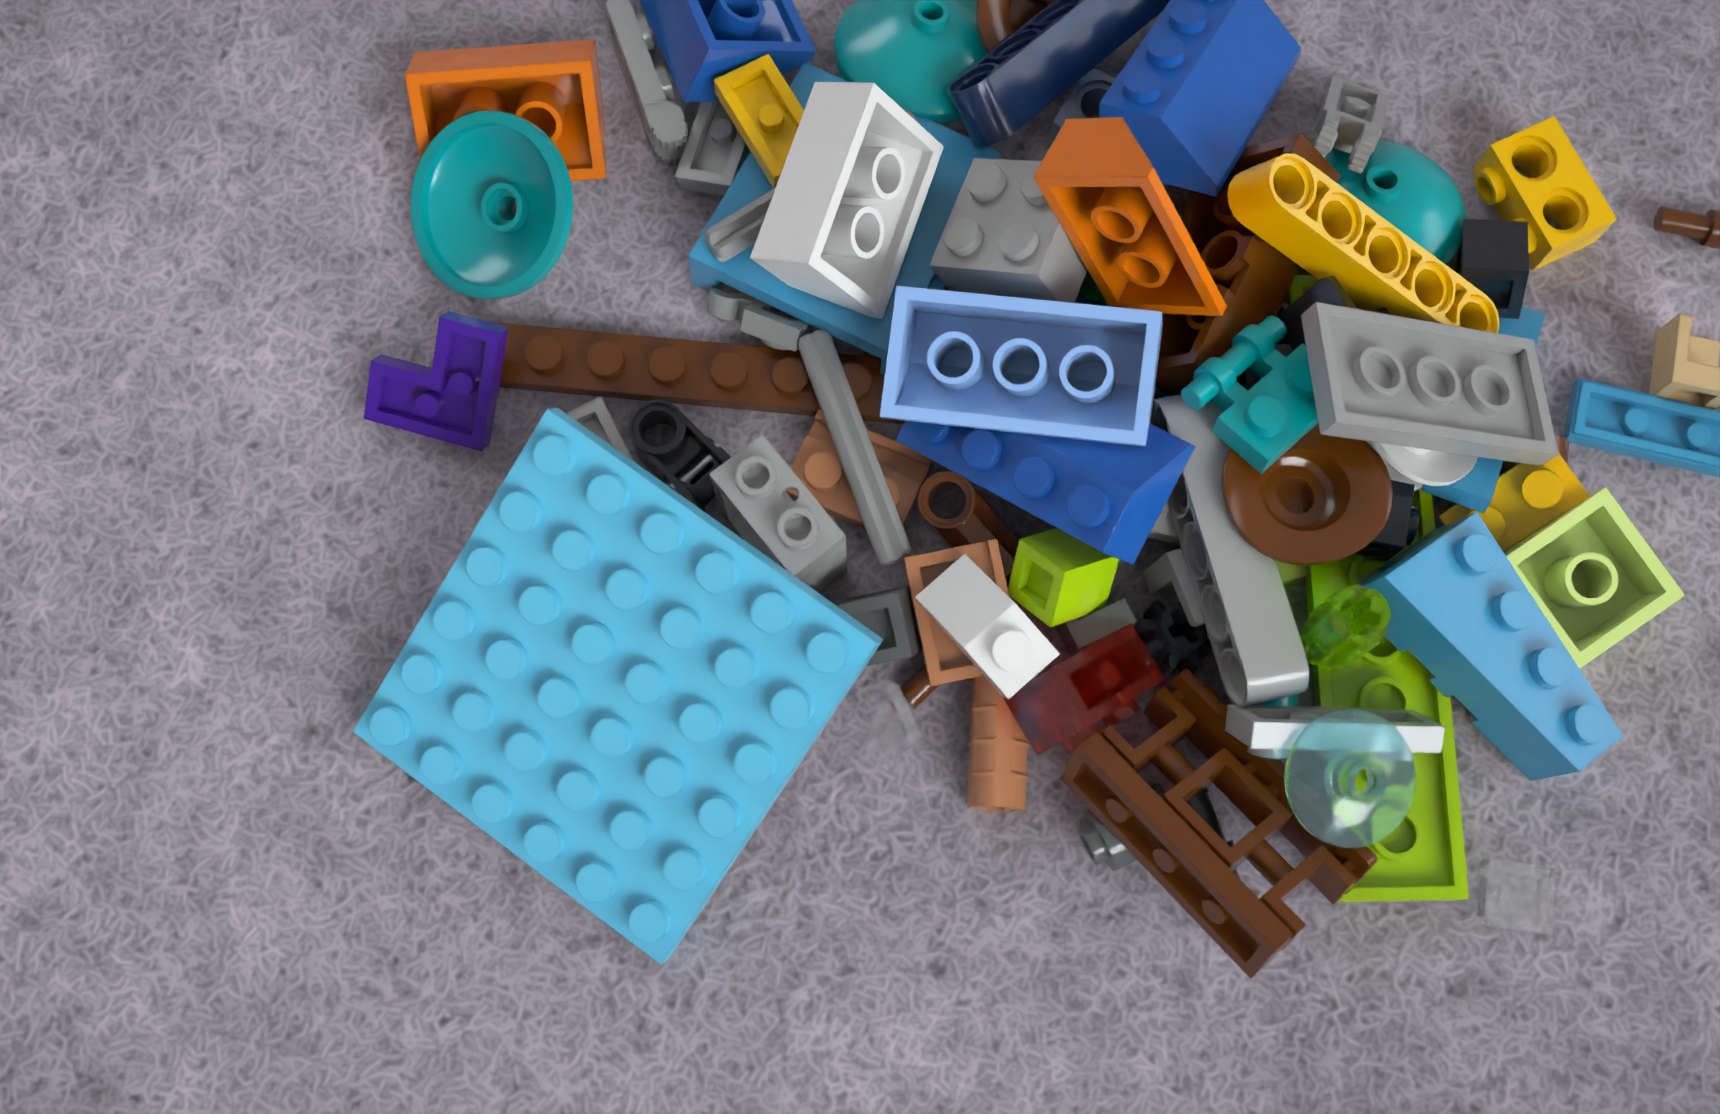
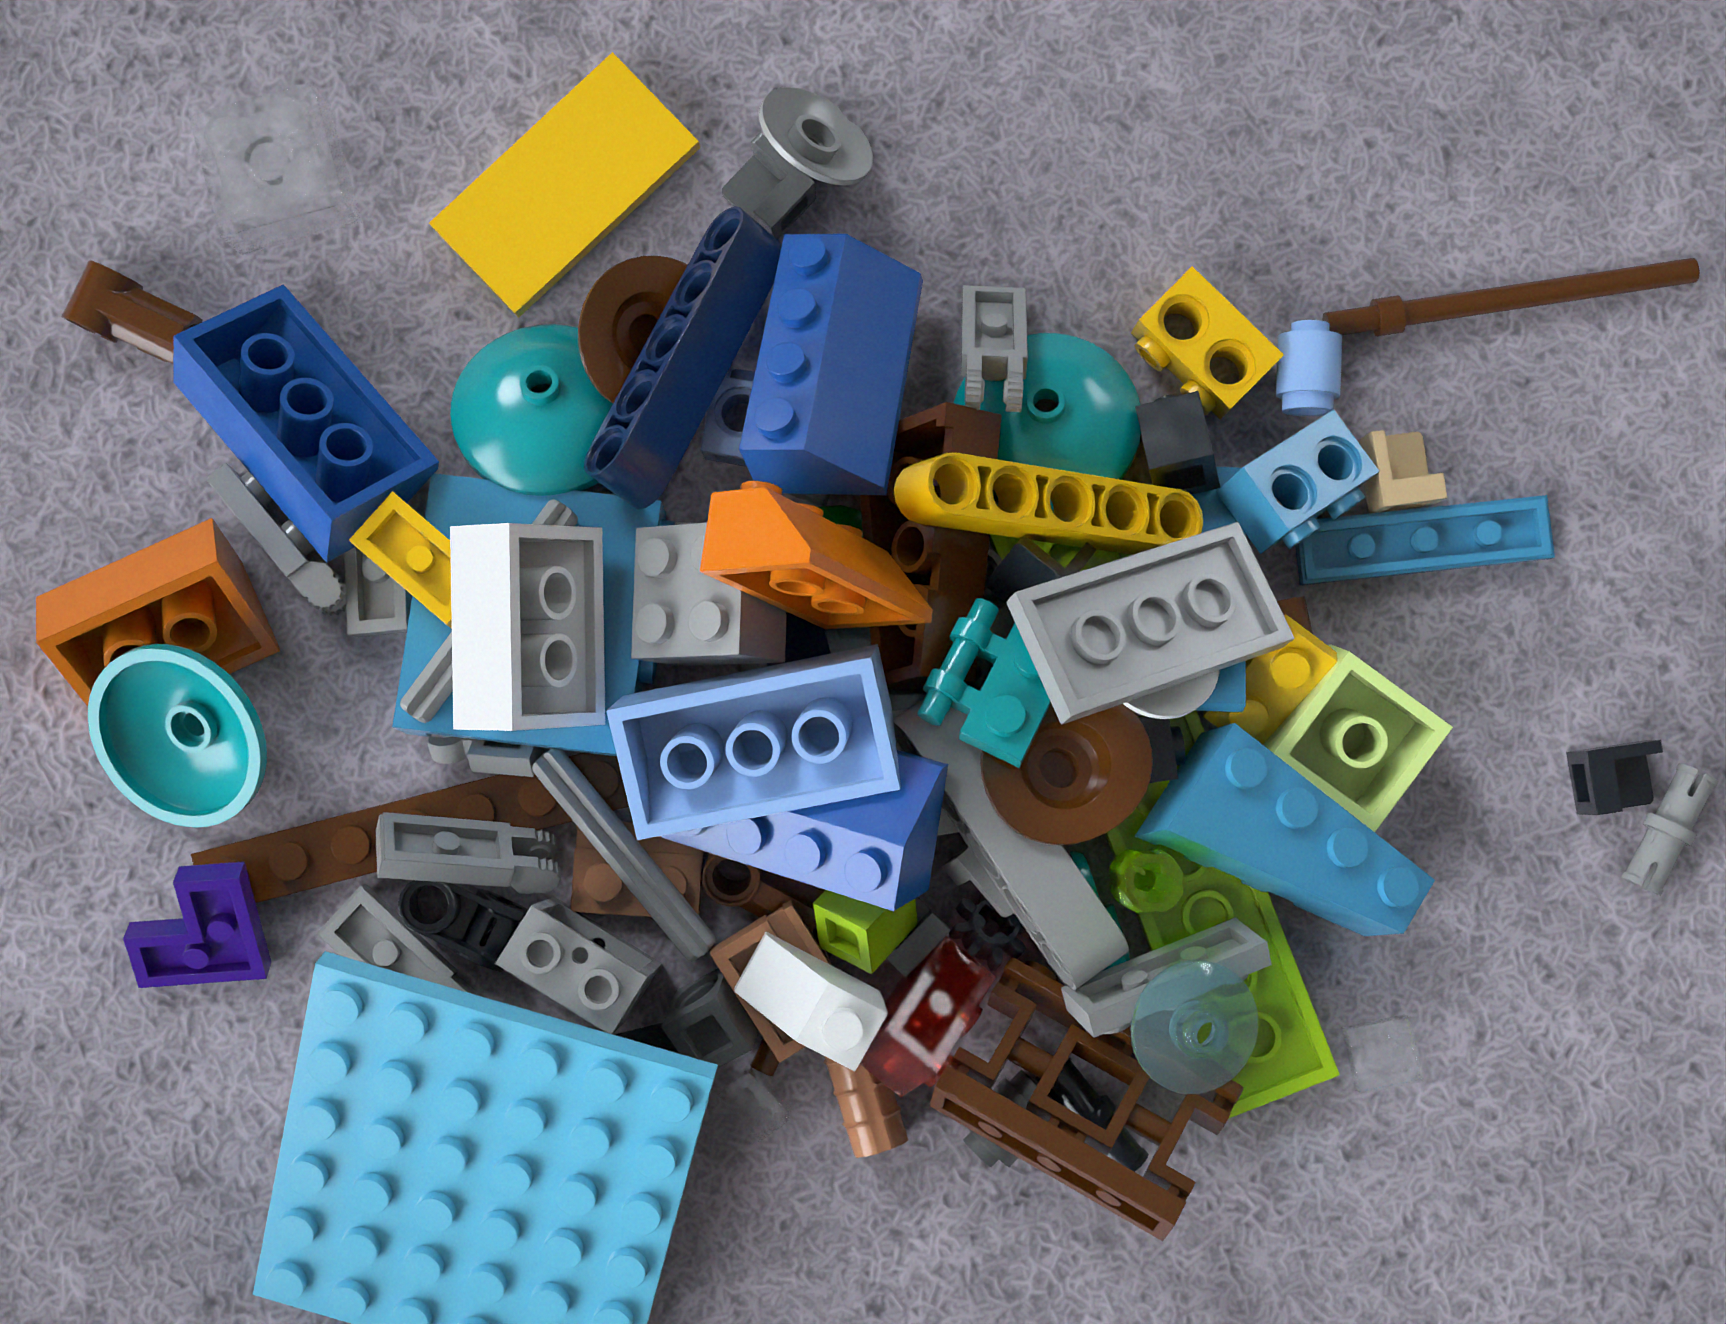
camera: 20 degrees left, 10 degrees up
none -> light grey hinge [376,812,561,895]
none -> dark azure brick [1216,410,1379,554]
none -> light blue brick [1276,320,1342,416]

